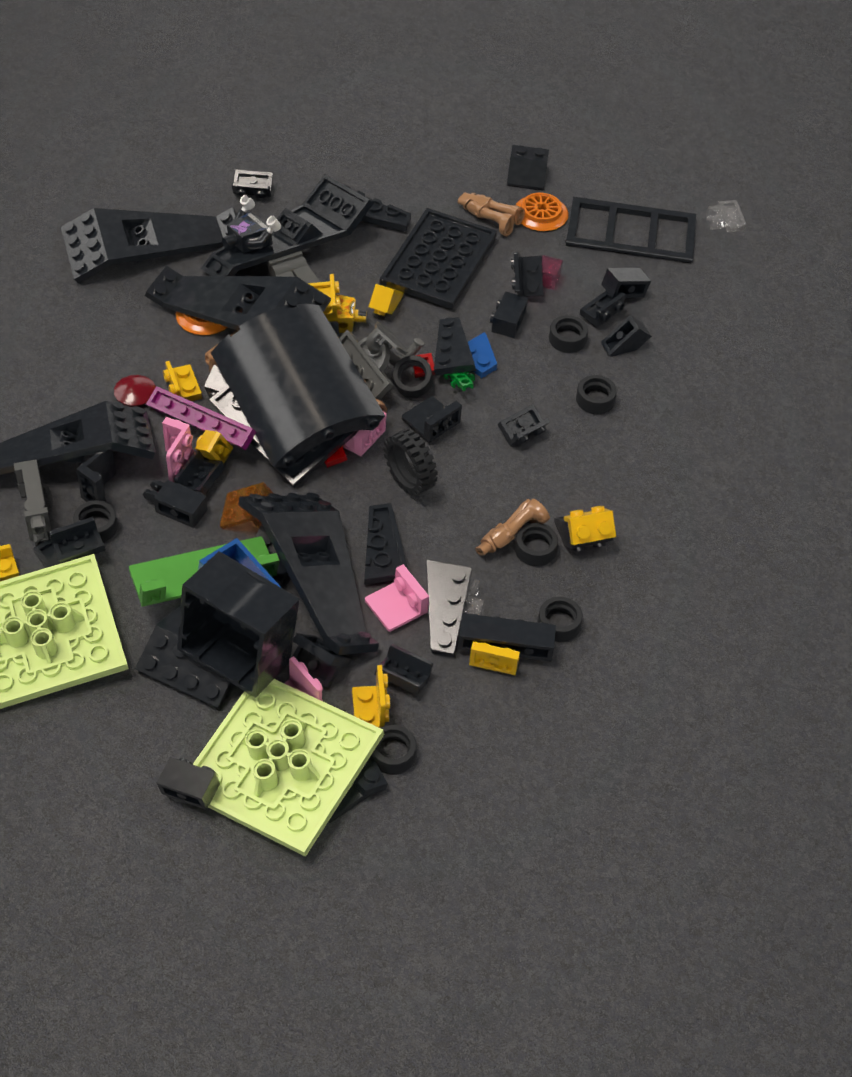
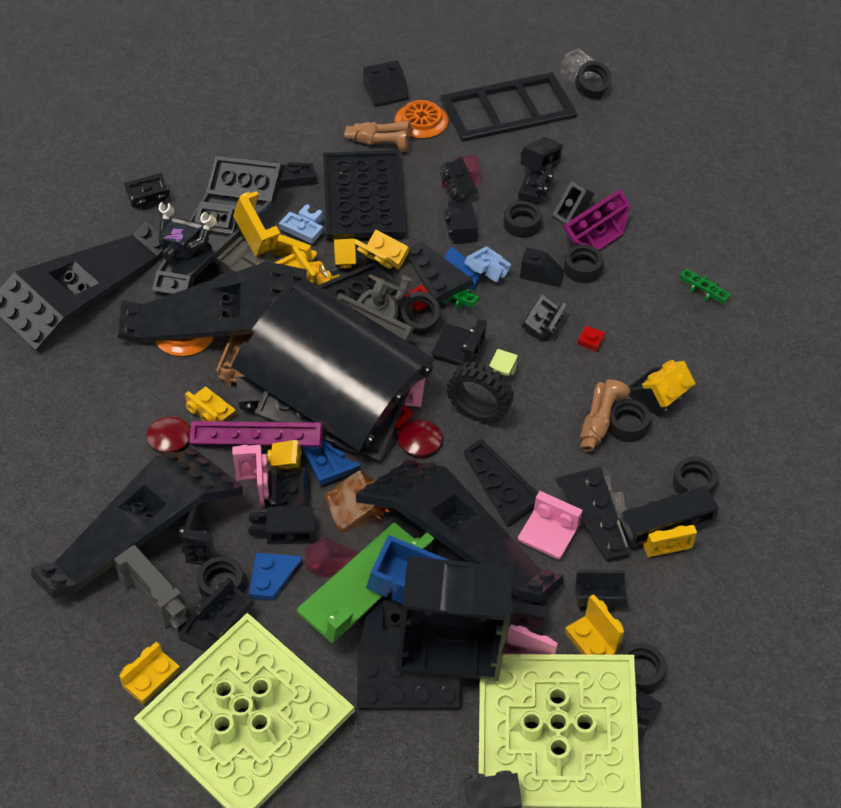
camera: 25 degrees left, 0 degrees up
none -> yellow panel [233,191,280,257]
none -> blue wing [249,553,302,601]
none -> yellow bracket [272,234,317,263]
none -> light blue plate [279,205,323,244]
none -> blue wing [302,440,360,486]
none -> clear pink slope [305,537,359,577]
none -> black wing [317,261,400,301]
none -> yellow bracket [353,230,411,270]
none -> dark red dish [398,420,442,459]
none -> light blue plate [465,246,511,282]
none -> yellowish green panel [489,349,518,376]
none -> black slope [520,247,564,287]
none -> magenta wedge [563,189,631,250]
none -> black tyre [575,61,612,98]
none -> red plate [577,325,605,352]
none -> green piece [679,269,731,304]

